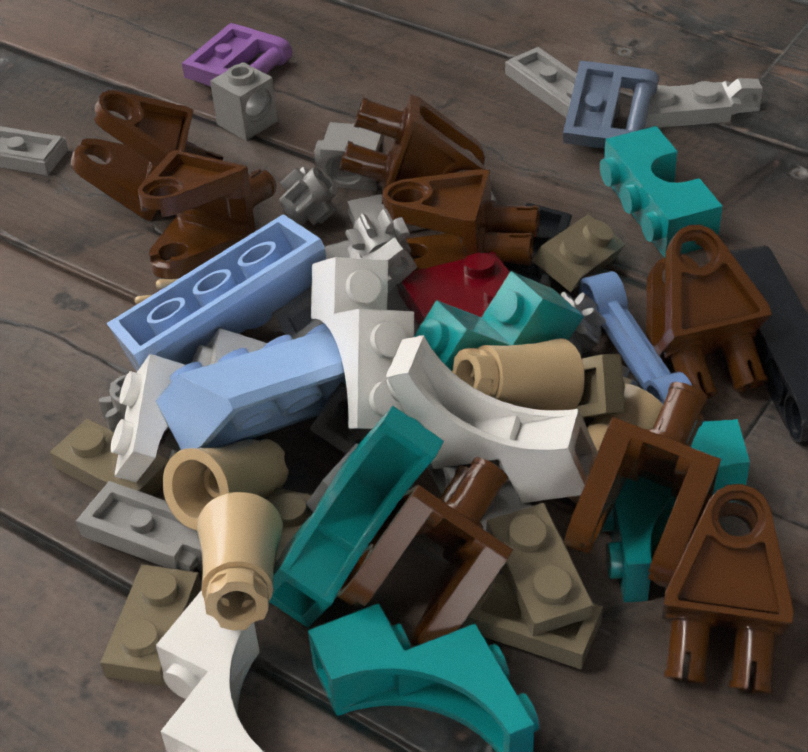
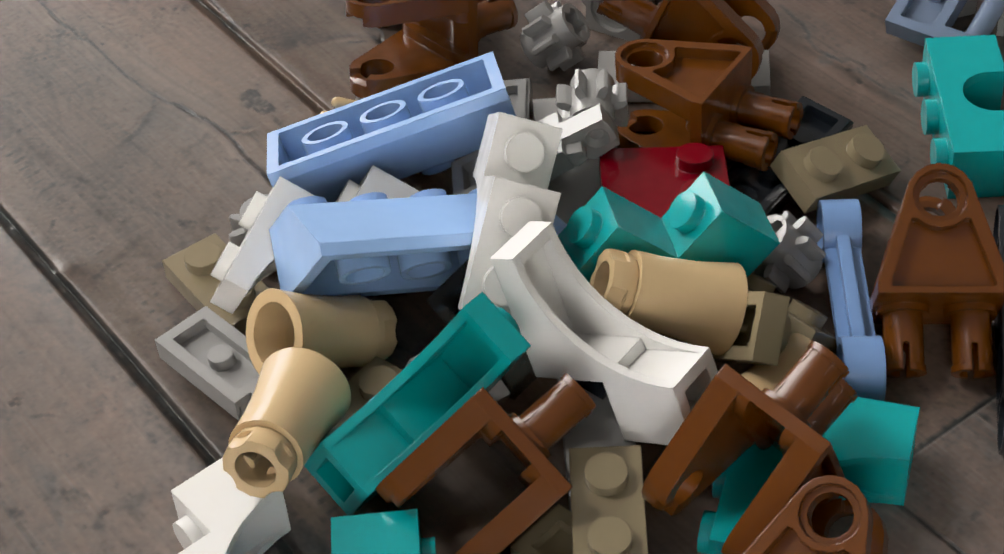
camera: 20 degrees right, 0 degrees up
dark tan plate [100,564,201,686] -> none

